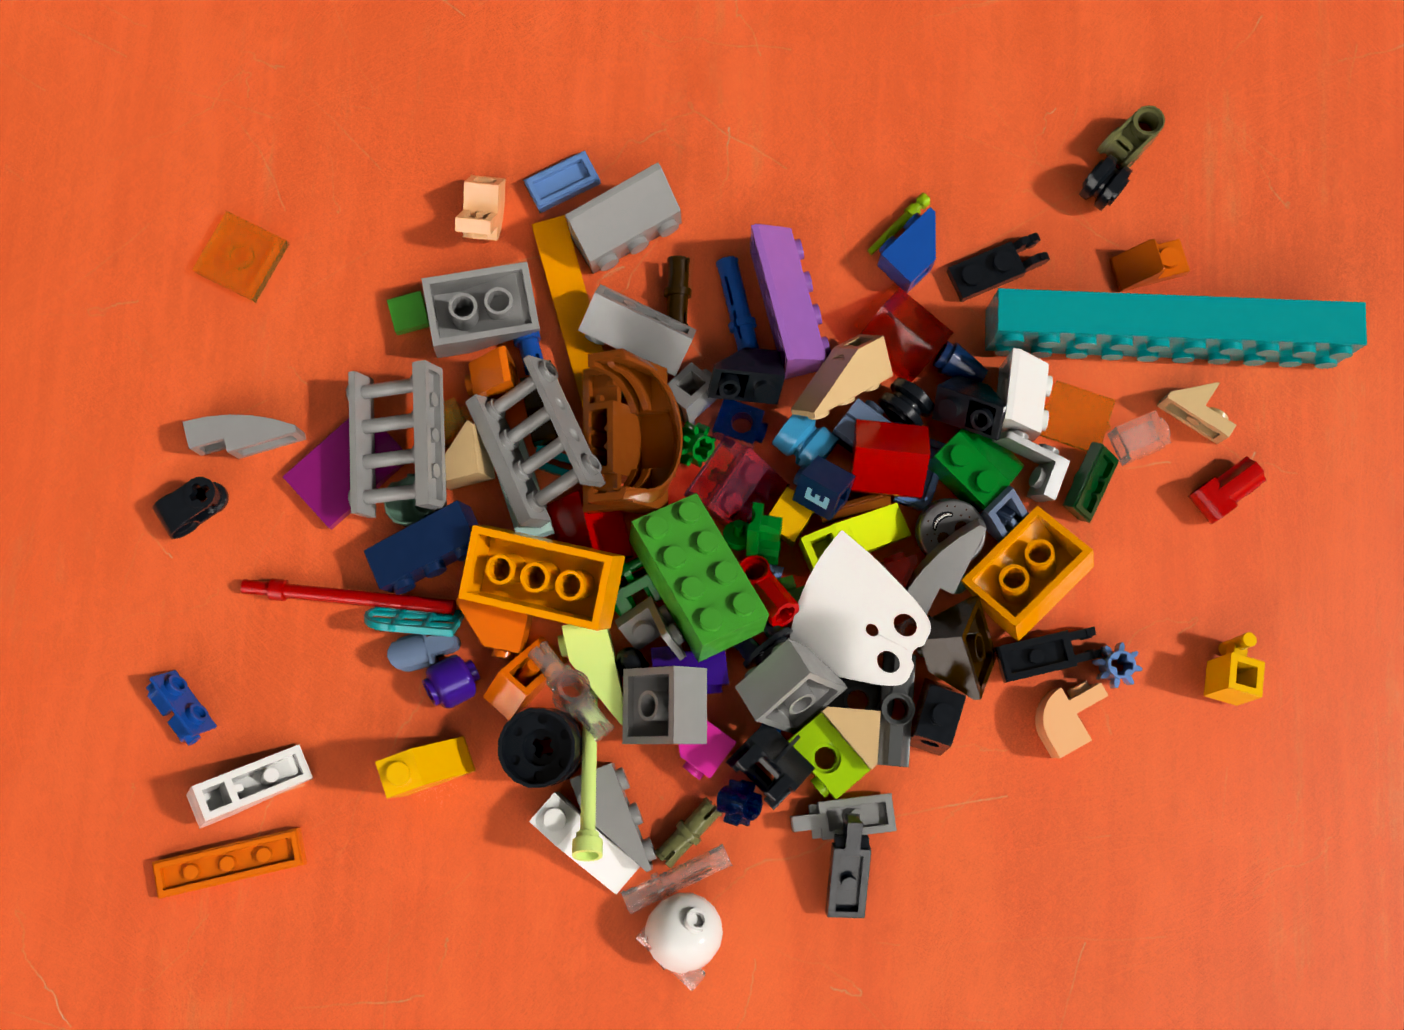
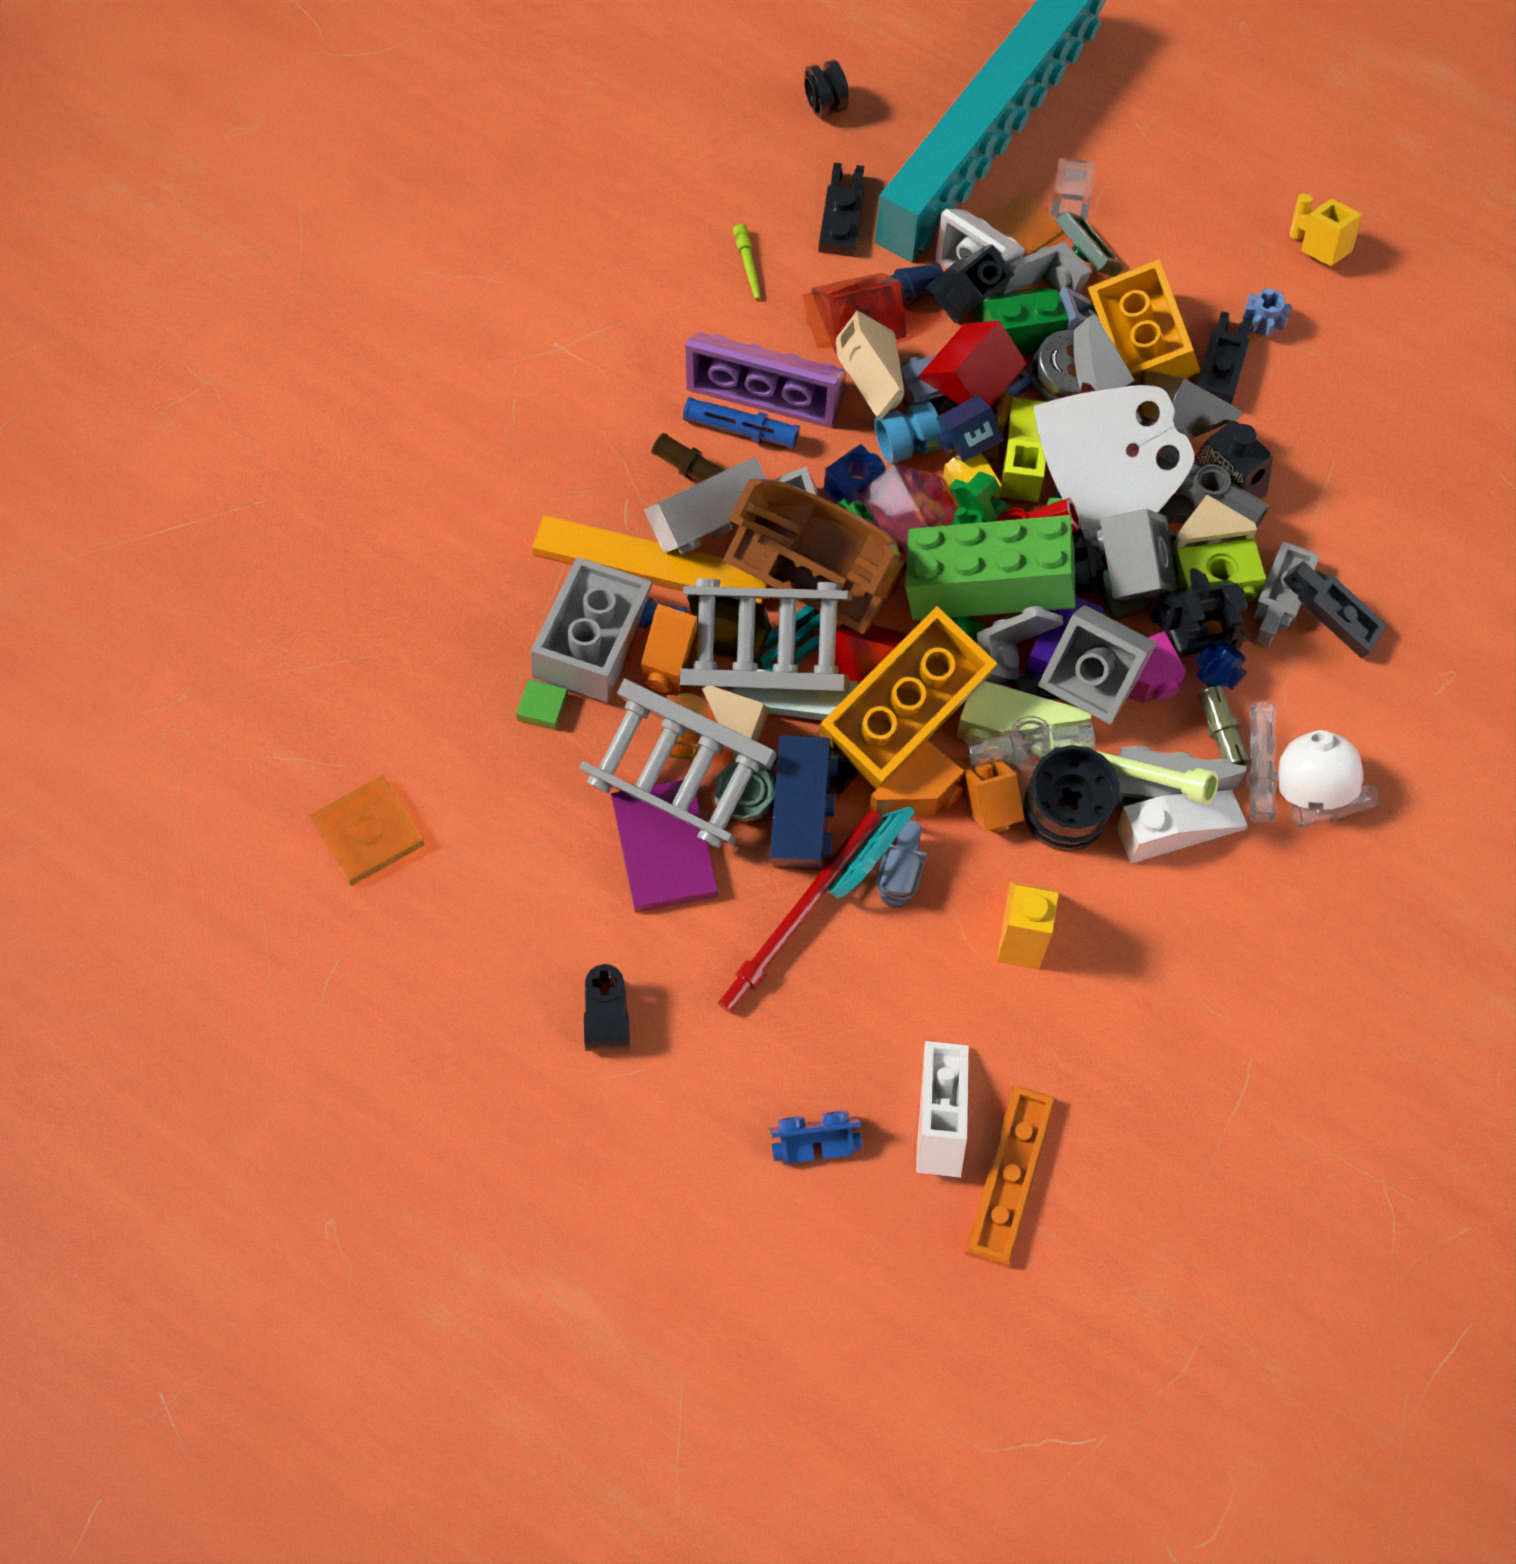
camera: 65 degrees left, 15 degrees down
light grey slope [183,414,307,459] -> none
dark purple head [422,655,480,709] -> none
light nougat brick [455,175,506,241] -> none
medium blue tile [523,150,601,213] -> none
light grey slope [565,162,682,274] -> none
black slope [707,347,785,405] -> none
blue slope [877,207,936,294] -> none
black wheel [878,378,934,426] -> none
light nougat brick [1035,681,1109,758] -> none
olive piece [1097,105,1165,169] -> none
orange slope [1109,239,1190,292] -> none
tan slope [1157,382,1237,444] -> none
red piece [1188,456,1266,524] -> none

